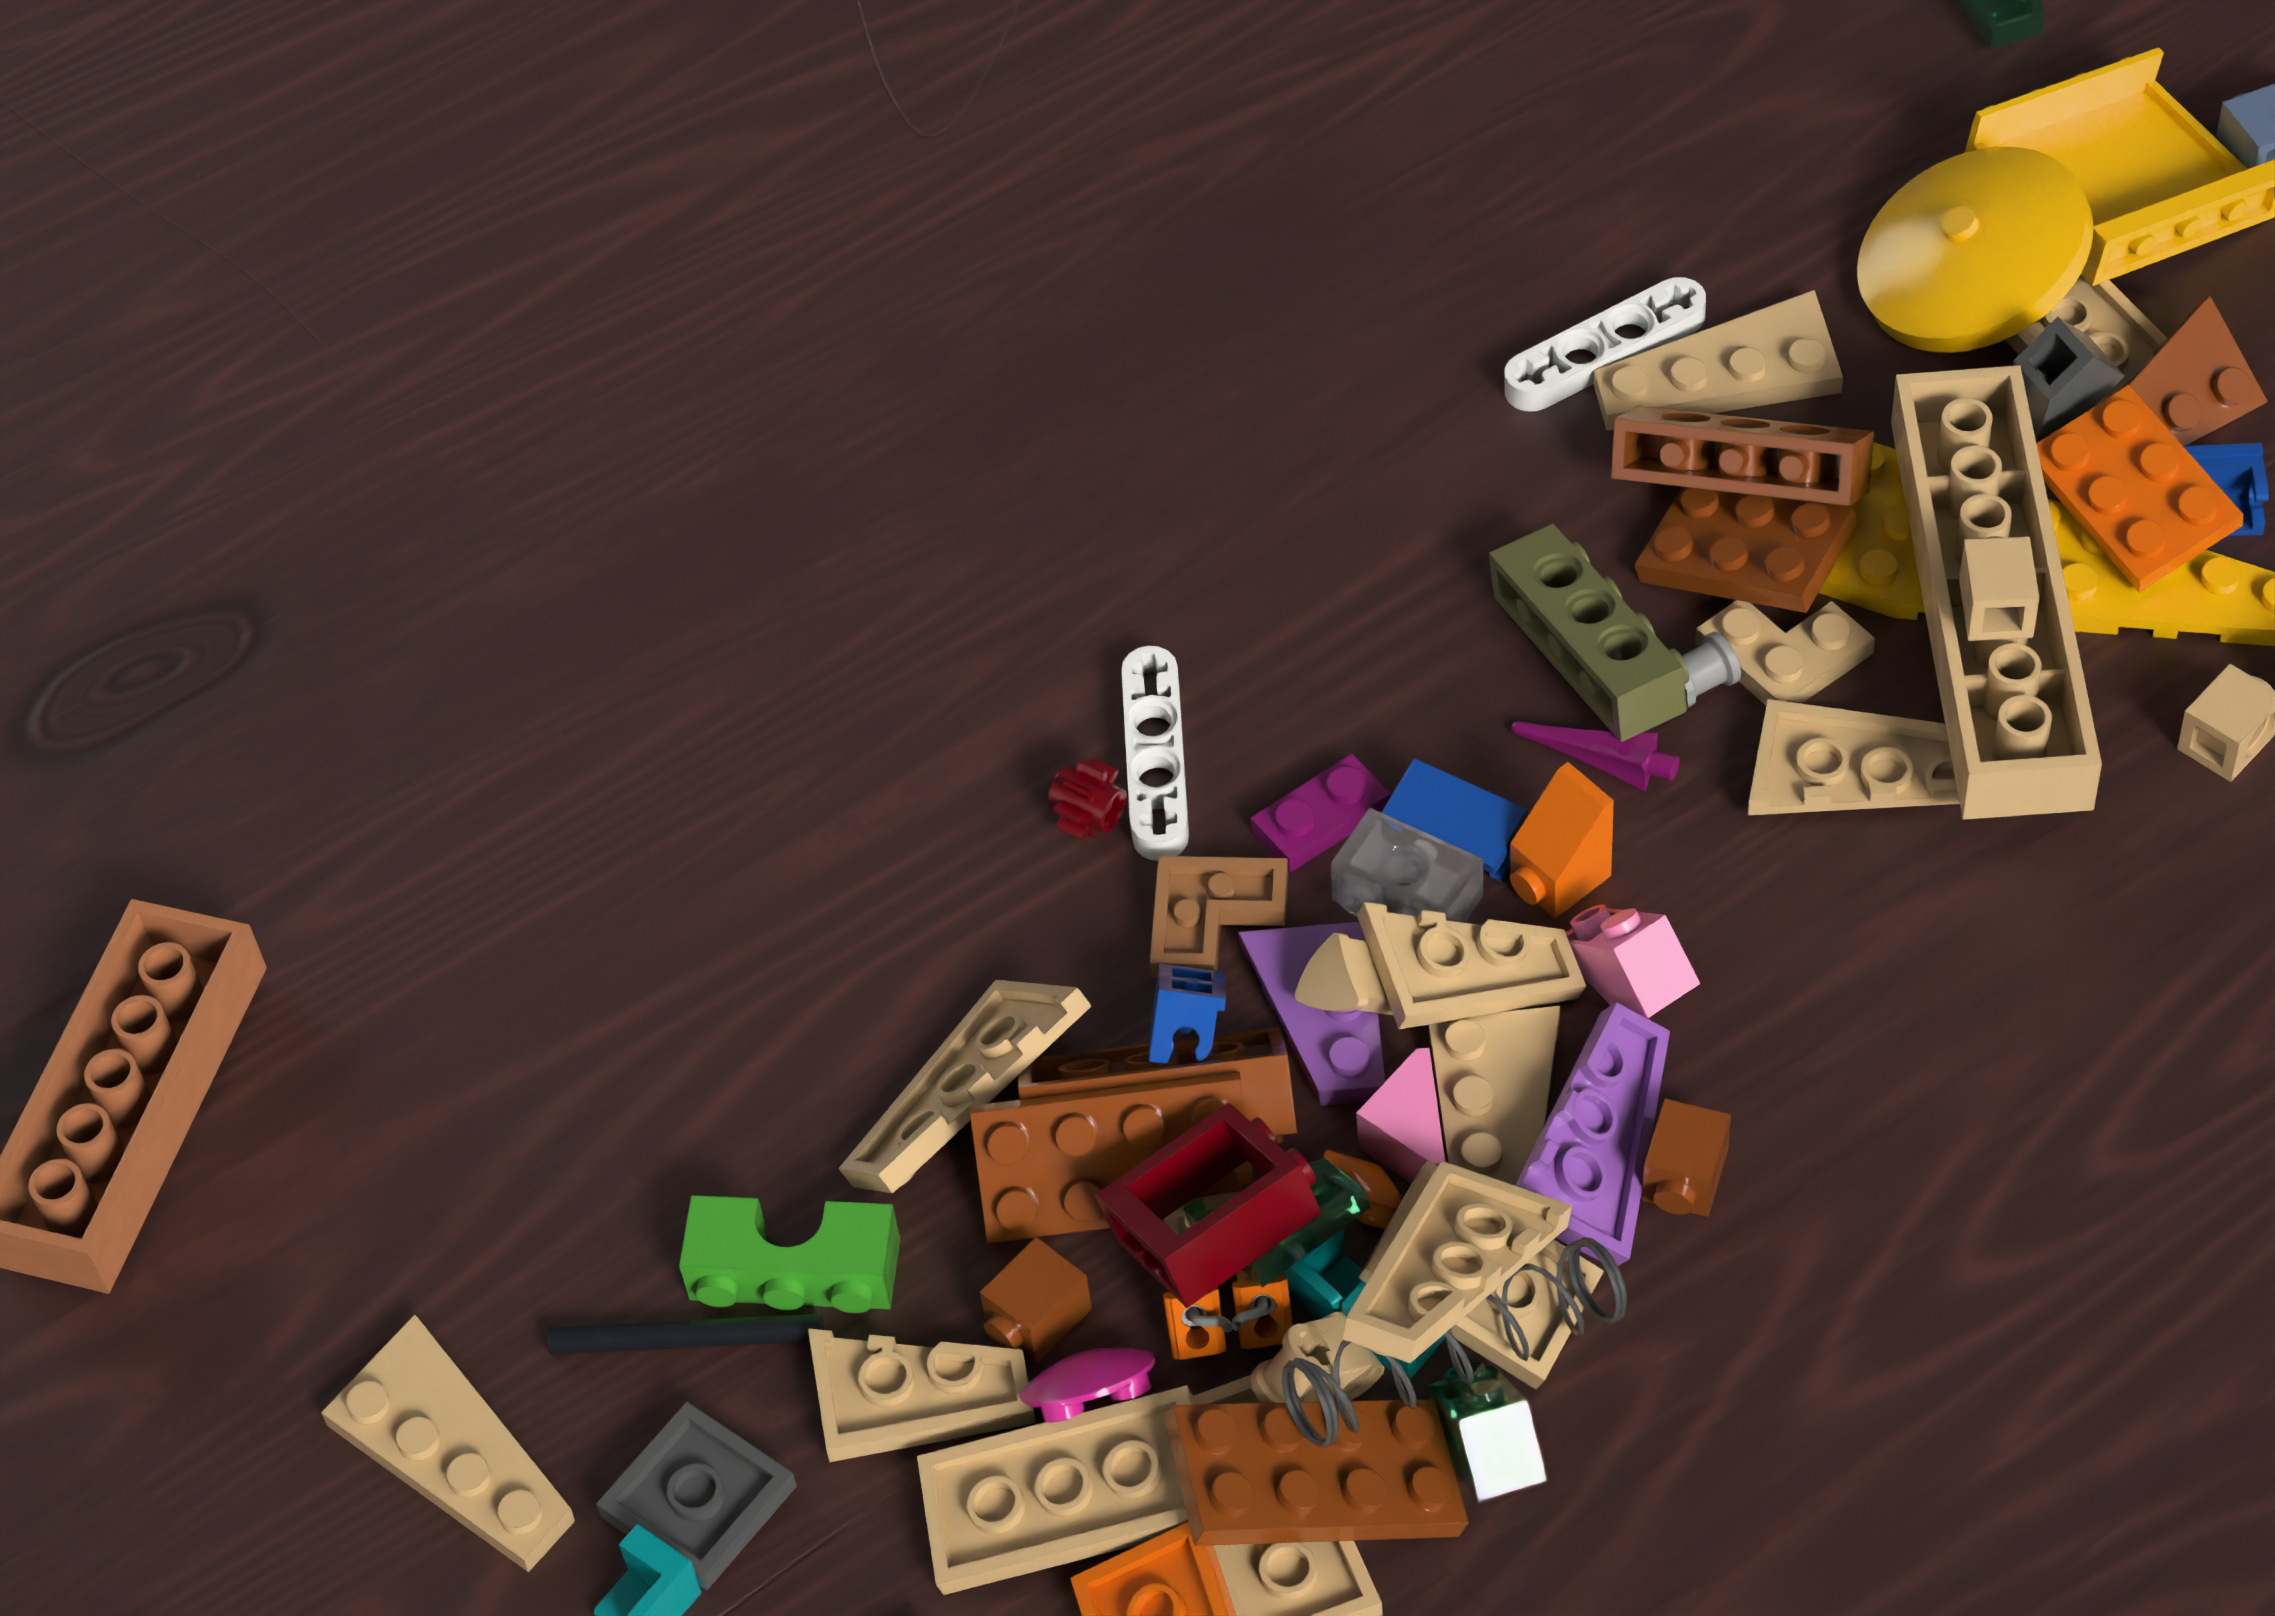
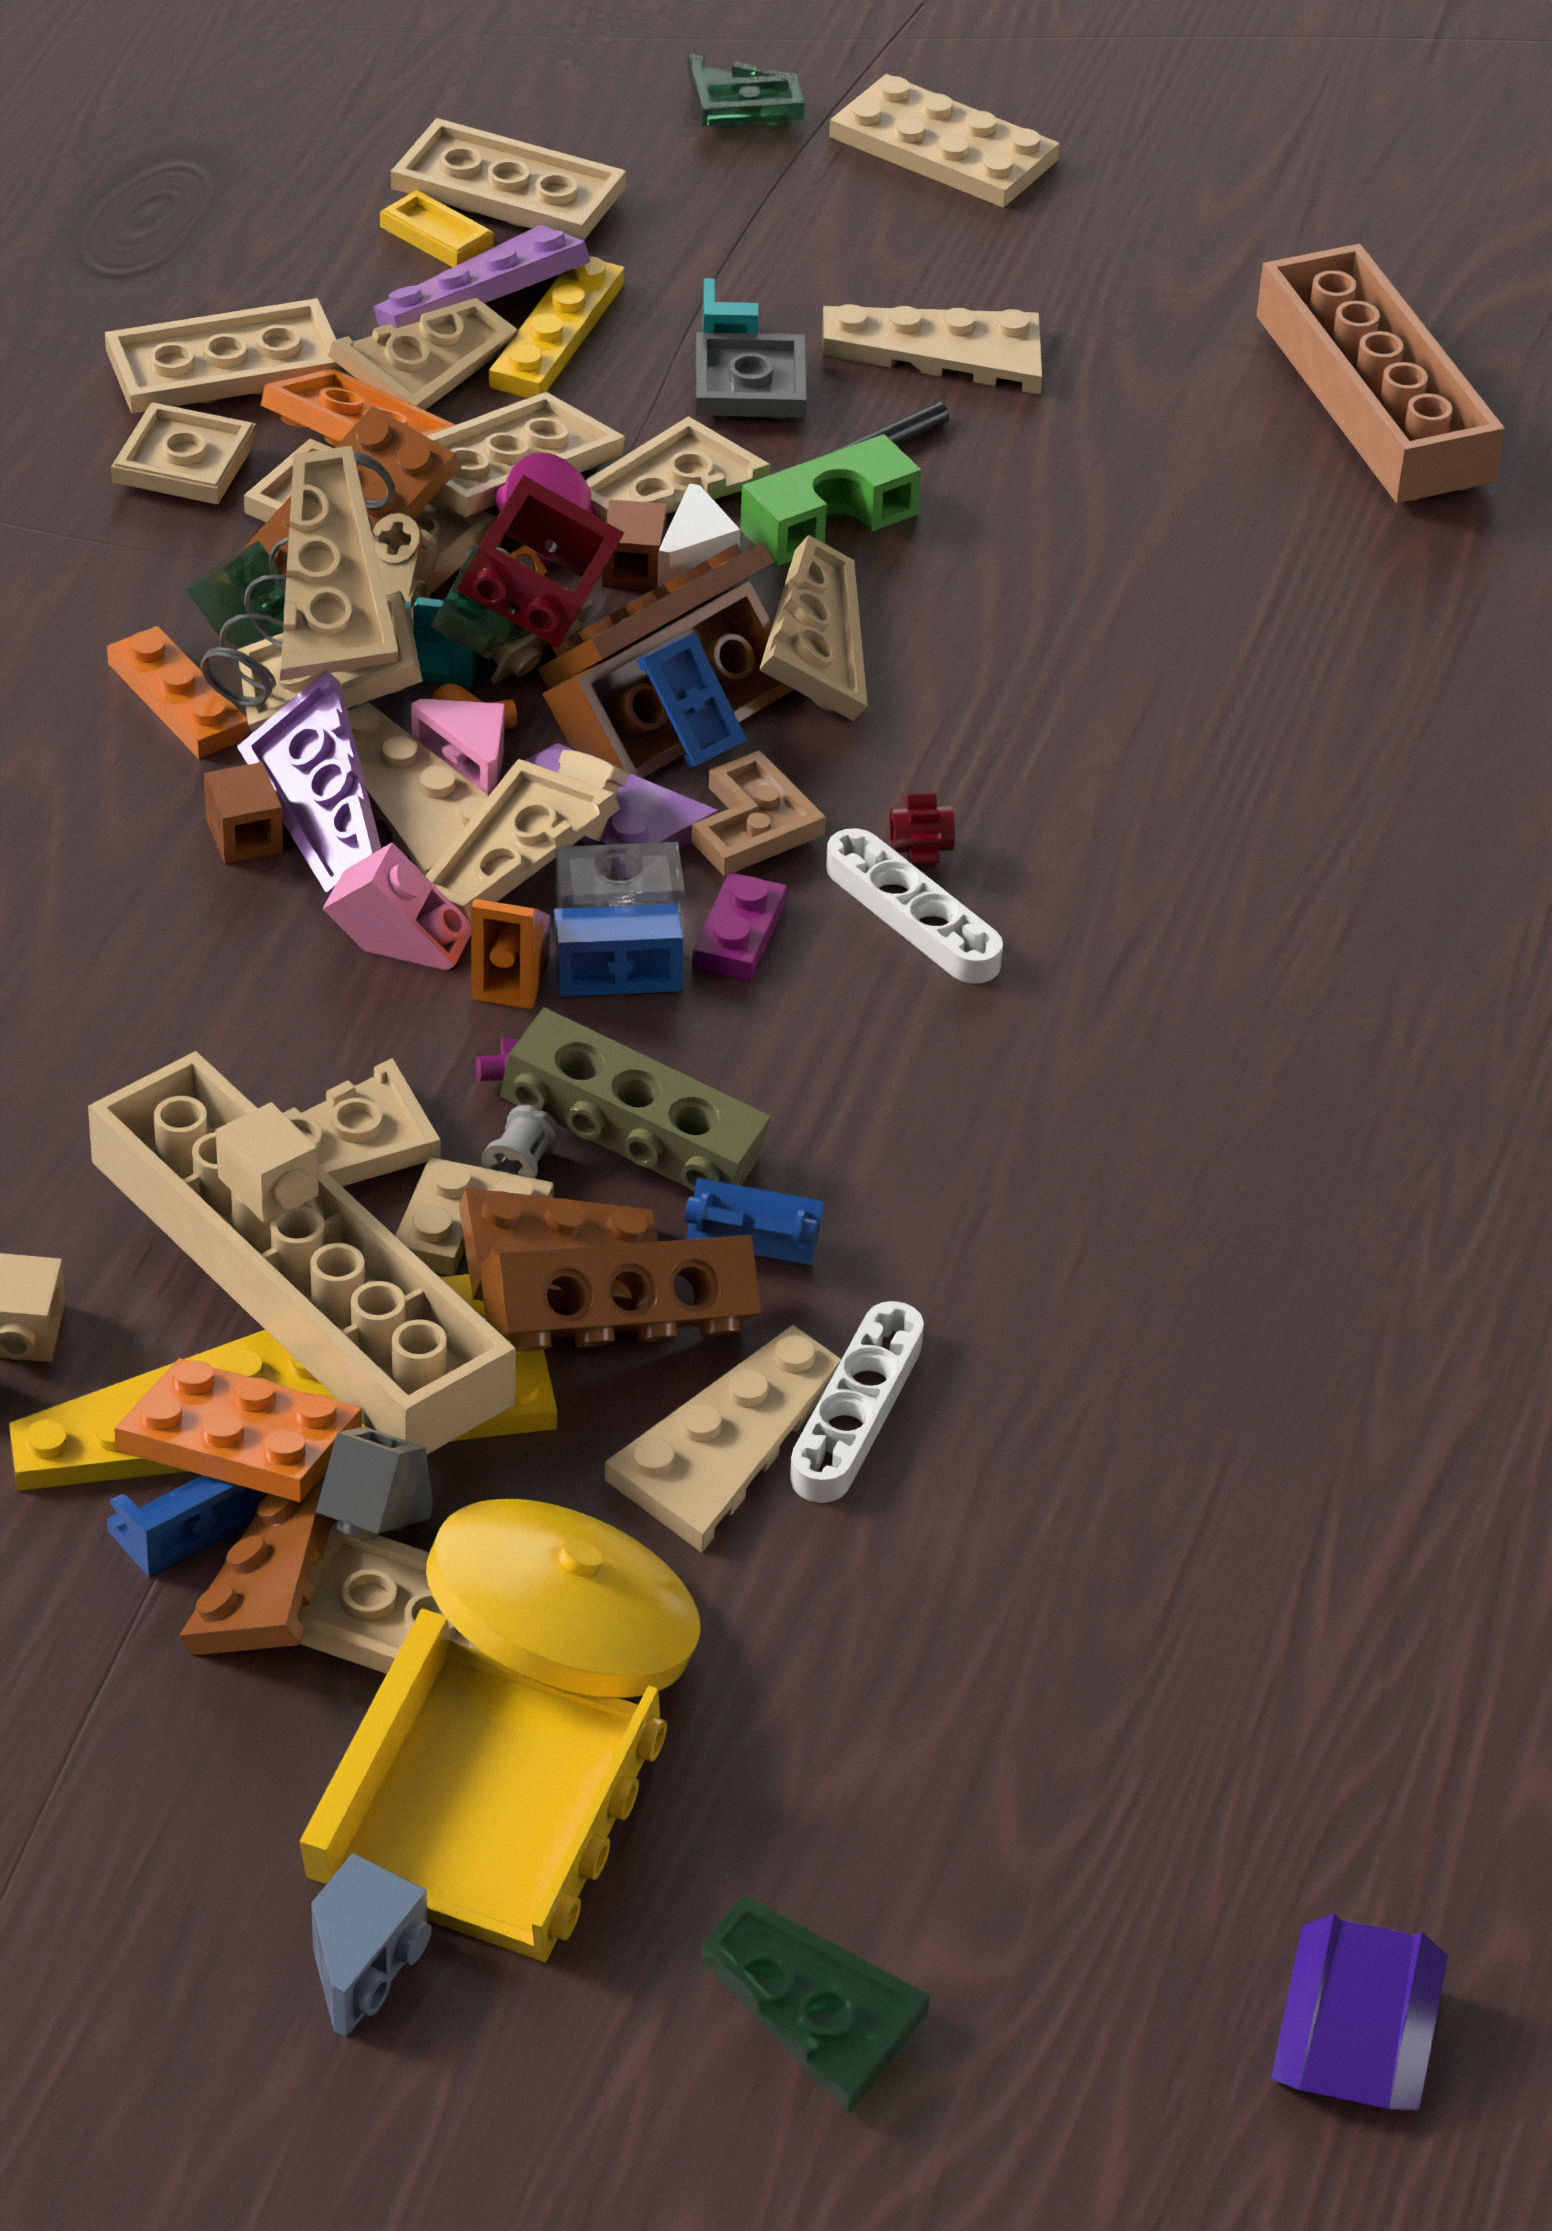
camera: 135 degrees right, 10 degrees down
none -> orange plate [107,626,249,759]
none -> white slope [658,483,740,587]
none -> blue hinge [684,1178,825,1265]

